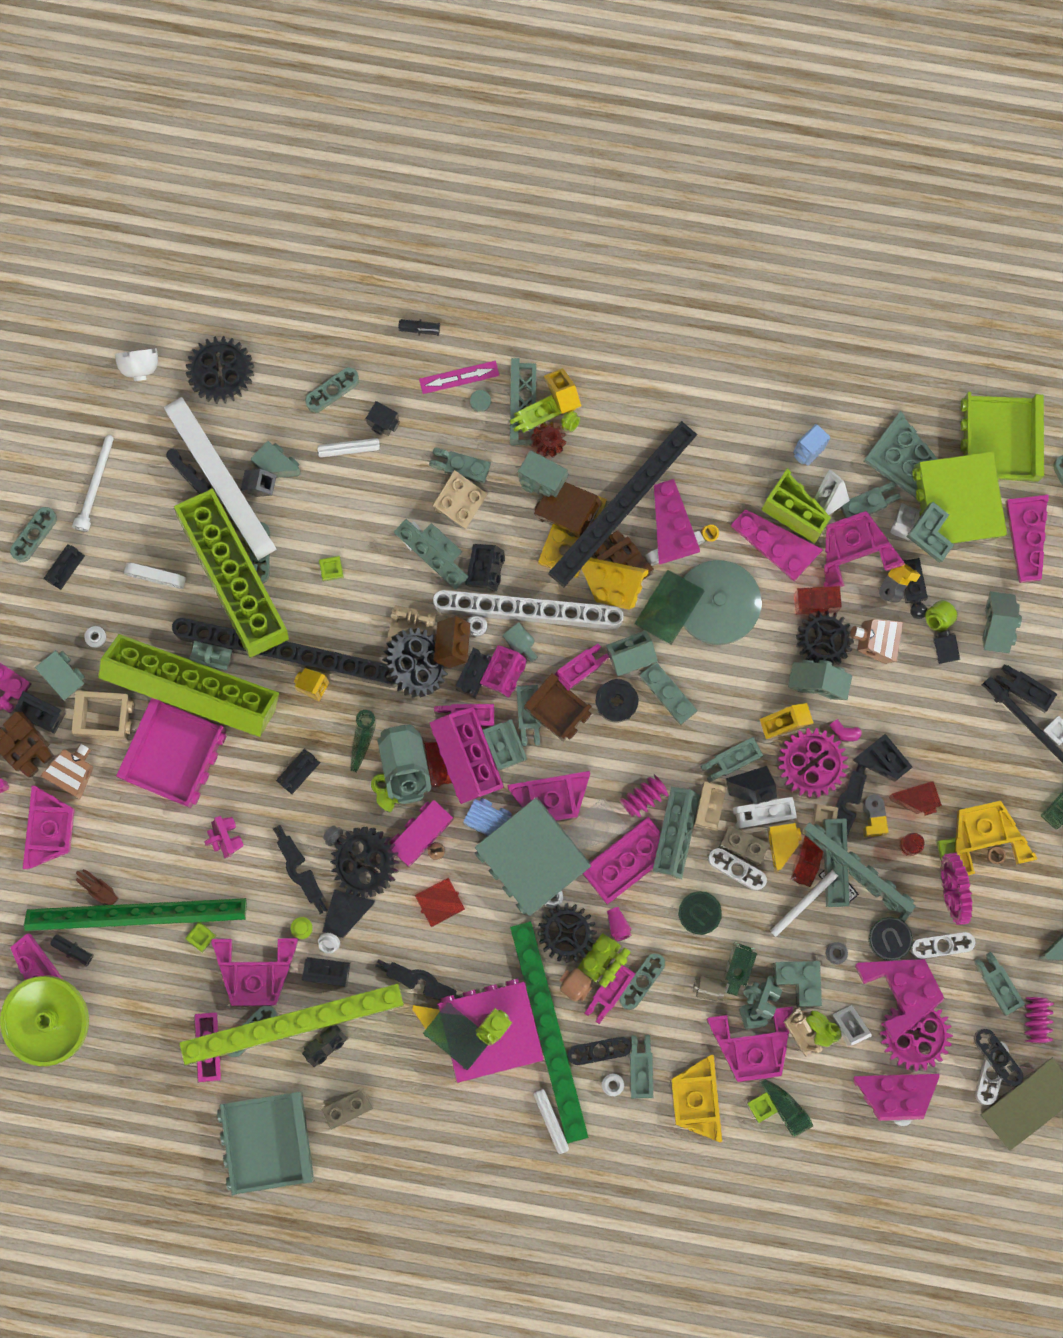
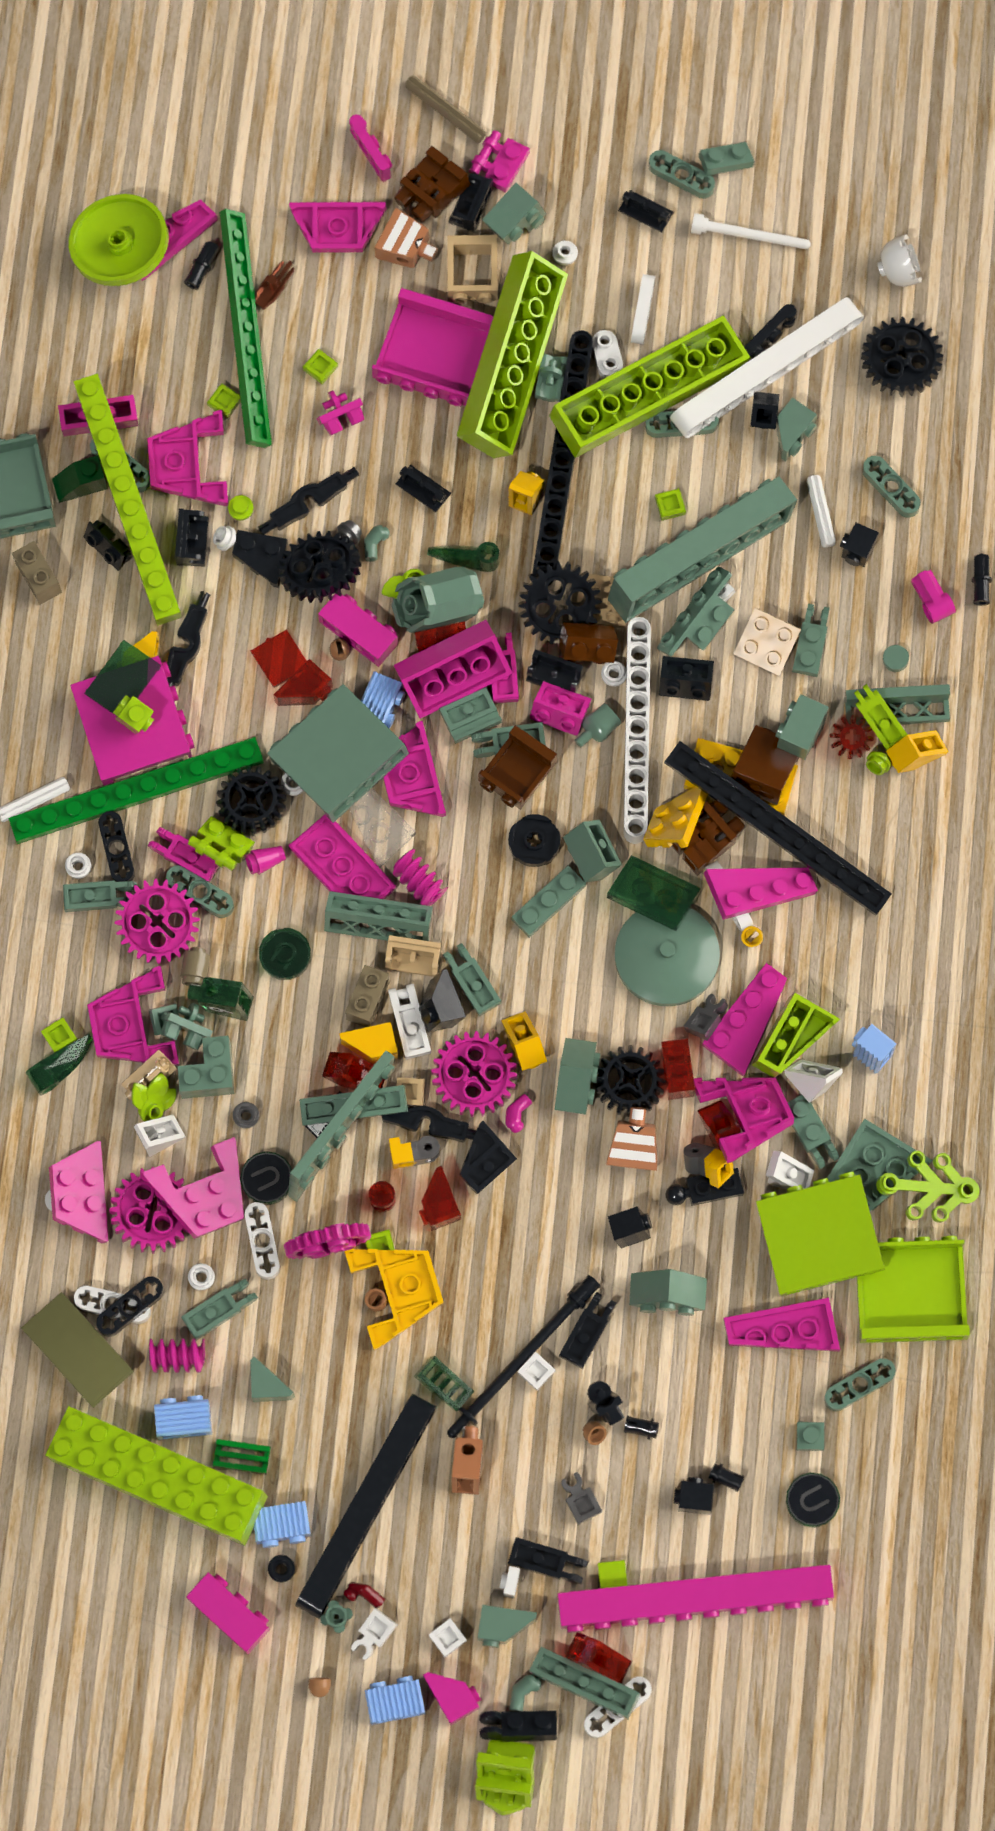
camera: 90 degrees right, 5 degrees down
dark pink sticker [419,360,500,394] -> none
dark pink hinge [554,644,609,691] -> none
nougat head [559,969,593,1002] -> none
yellow wing [671,1055,722,1142] -> none
white beam [708,848,767,891] -> none
white bar [770,870,838,937] -> none
sand green plate [906,502,954,563] -> none
lime head [925,600,957,632] -> none
none -> dark green slope [52,455,108,503]
none -> dark pink gear [115,879,200,964]
none -> white plate [188,1263,215,1290]
none -> clear red slope [273,659,333,706]
none -> lime tile [303,348,338,385]
none -> sand green arm [364,525,390,562]
none -> white plate [592,330,623,378]
none -> sand green brick [608,476,797,623]
none -> flat silver plate [684,994,728,1041]
none -> clear red slope [697,1100,741,1150]
none -> sand green plate [698,142,754,176]
none -> lime plant [876,1151,979,1223]
none -> dark pink piece [911,570,956,624]

